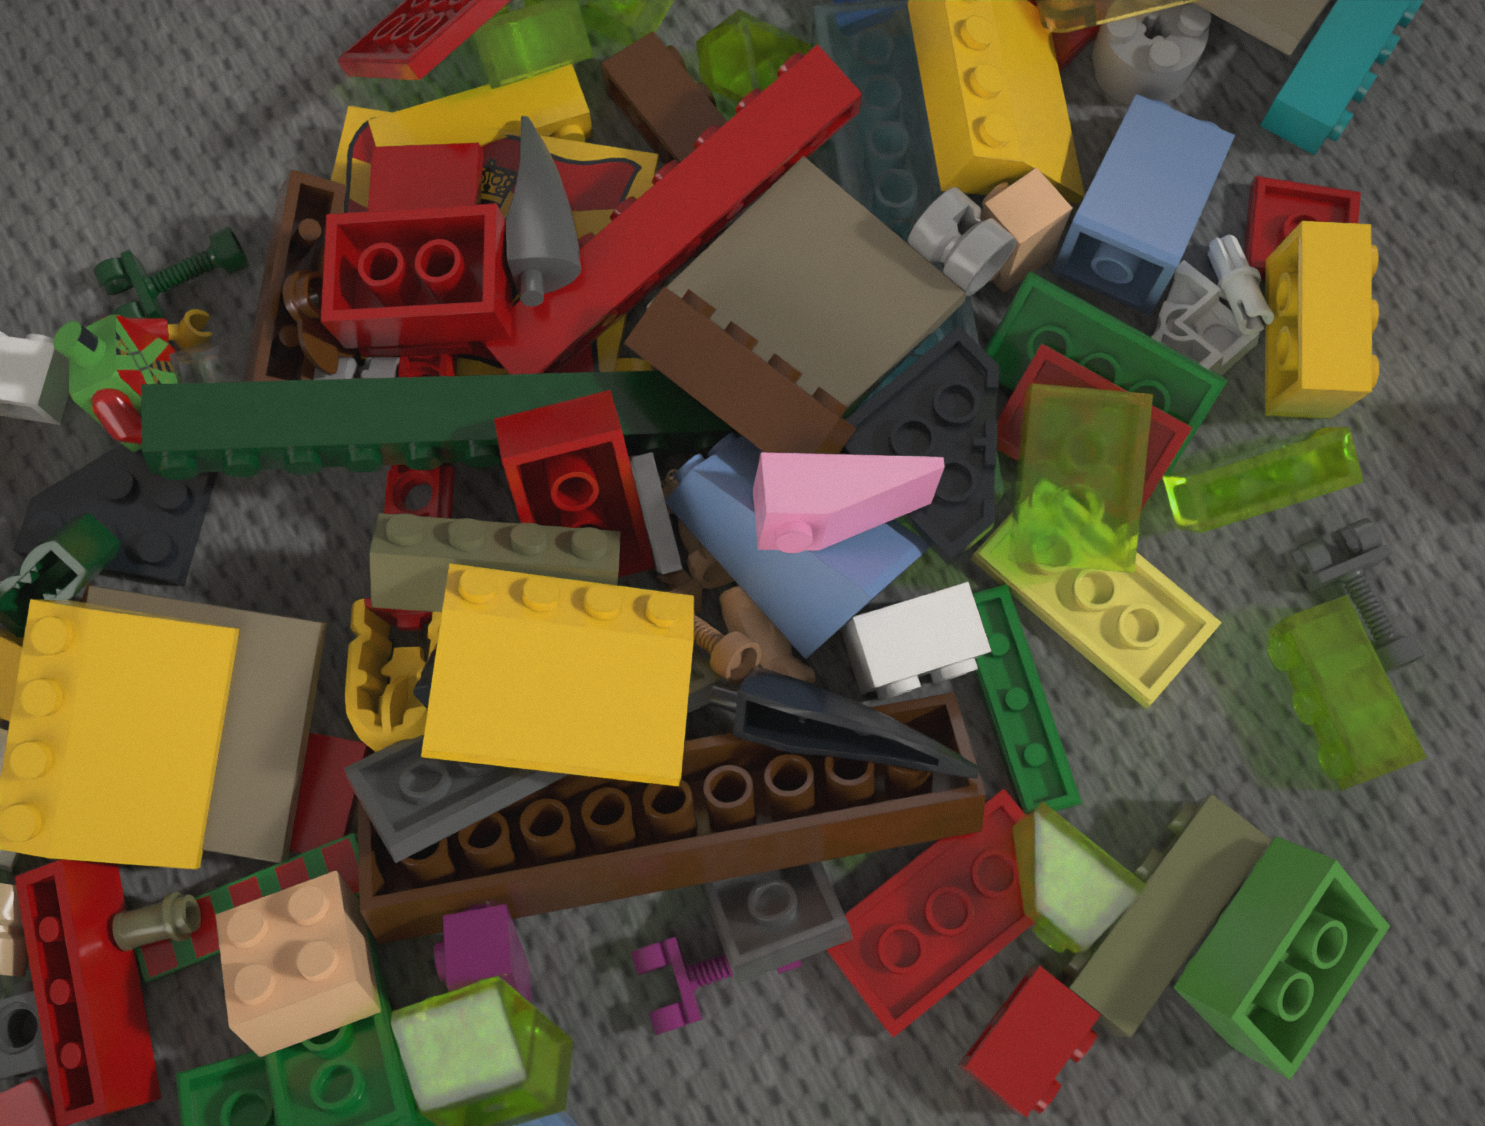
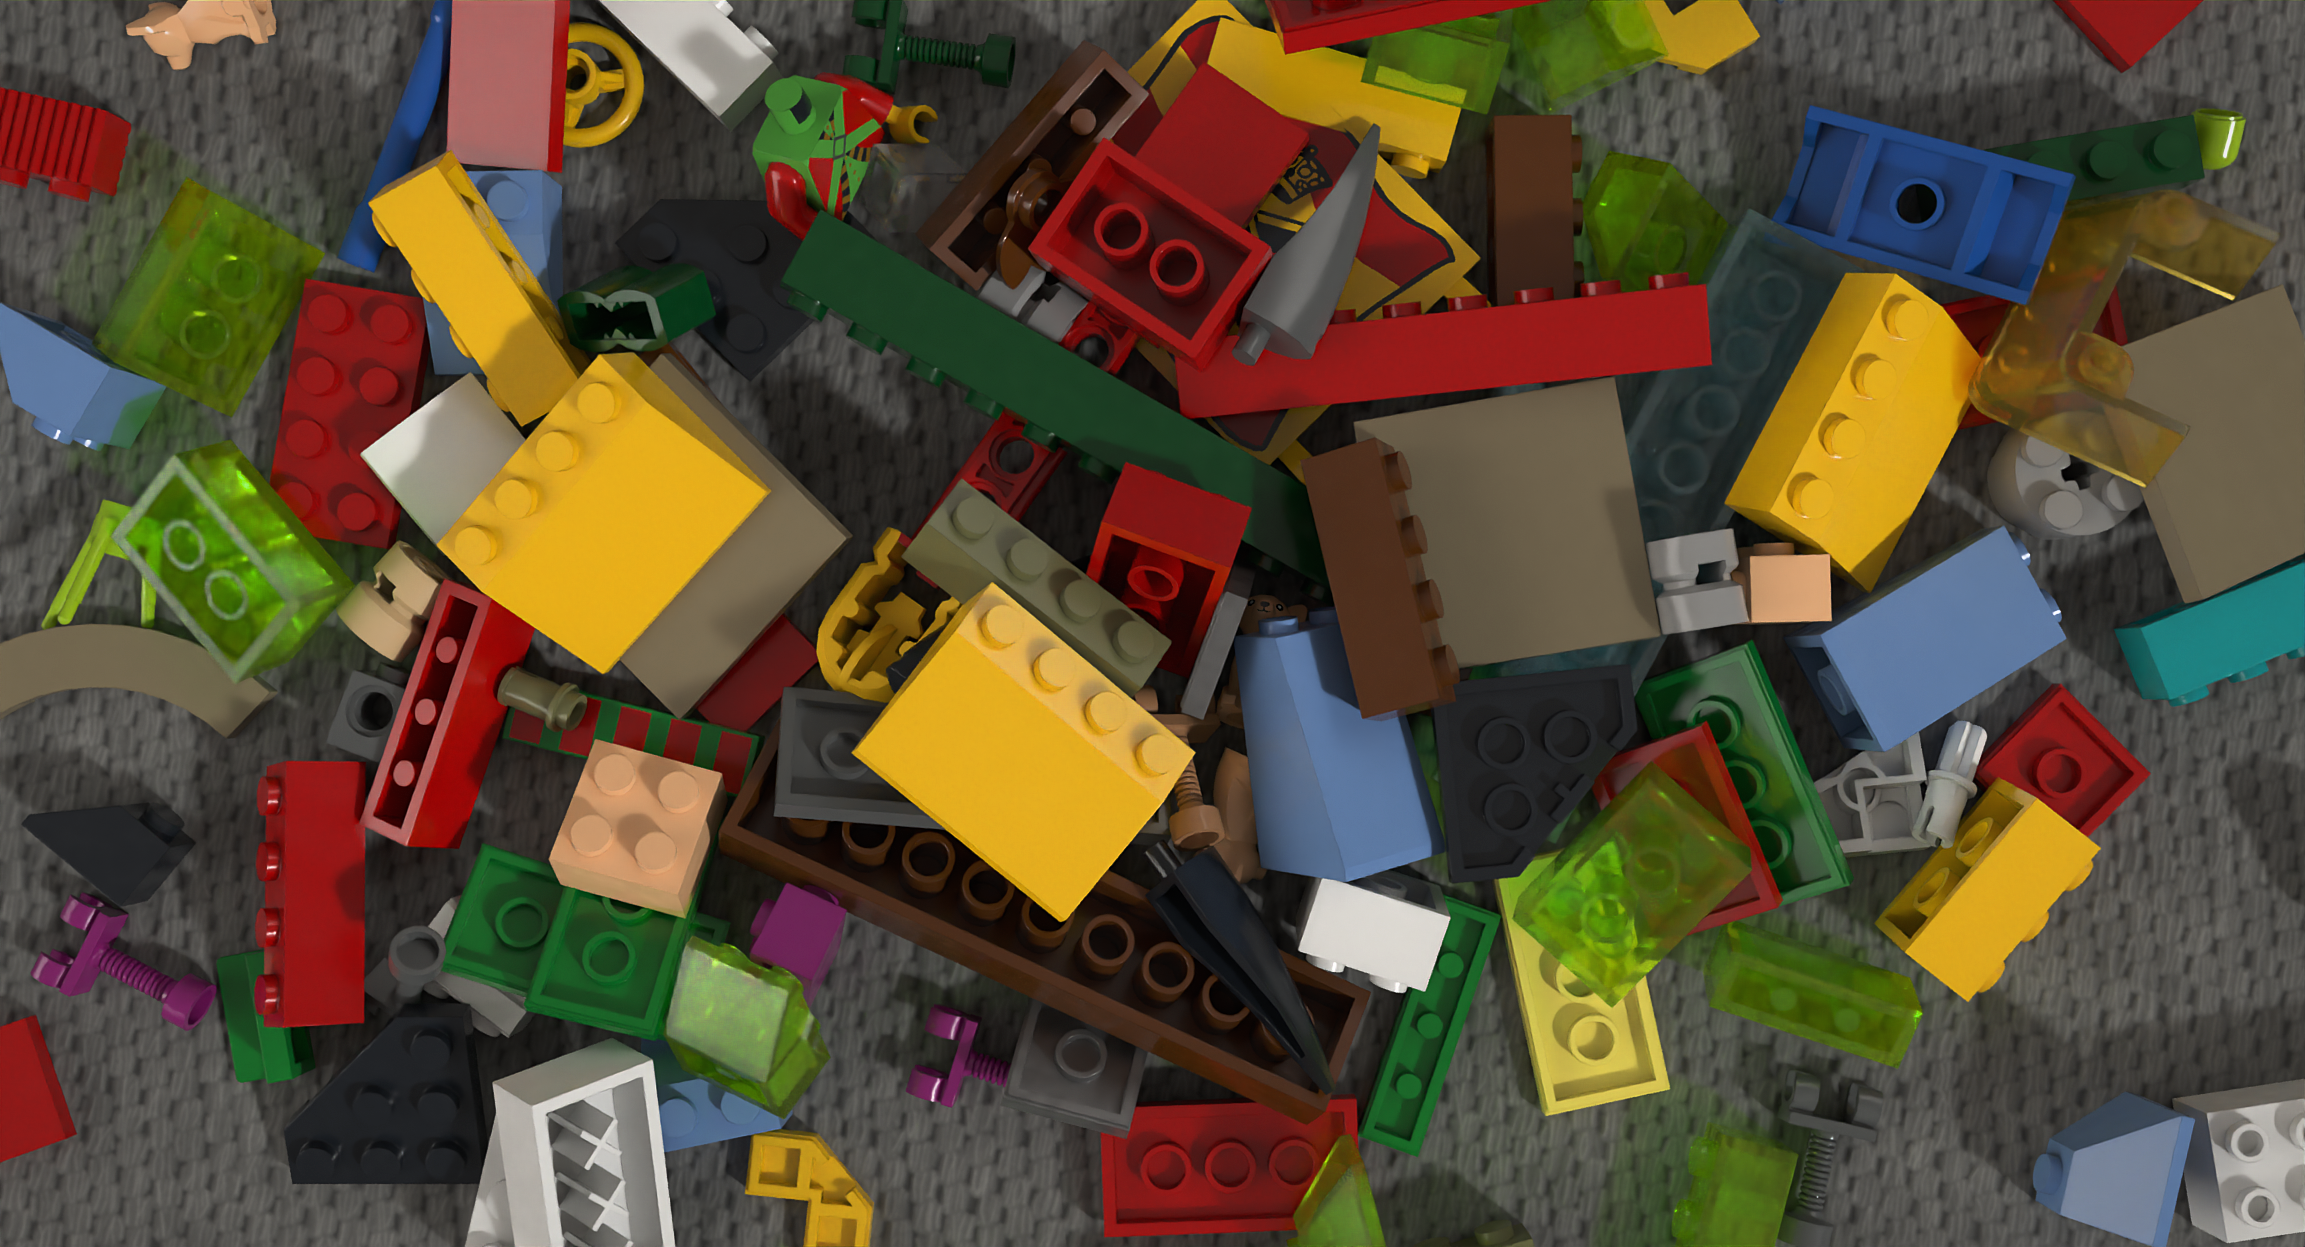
camera: 35 degrees right, 15 degrees up
bright pink slope [753,452,945,553] -> none

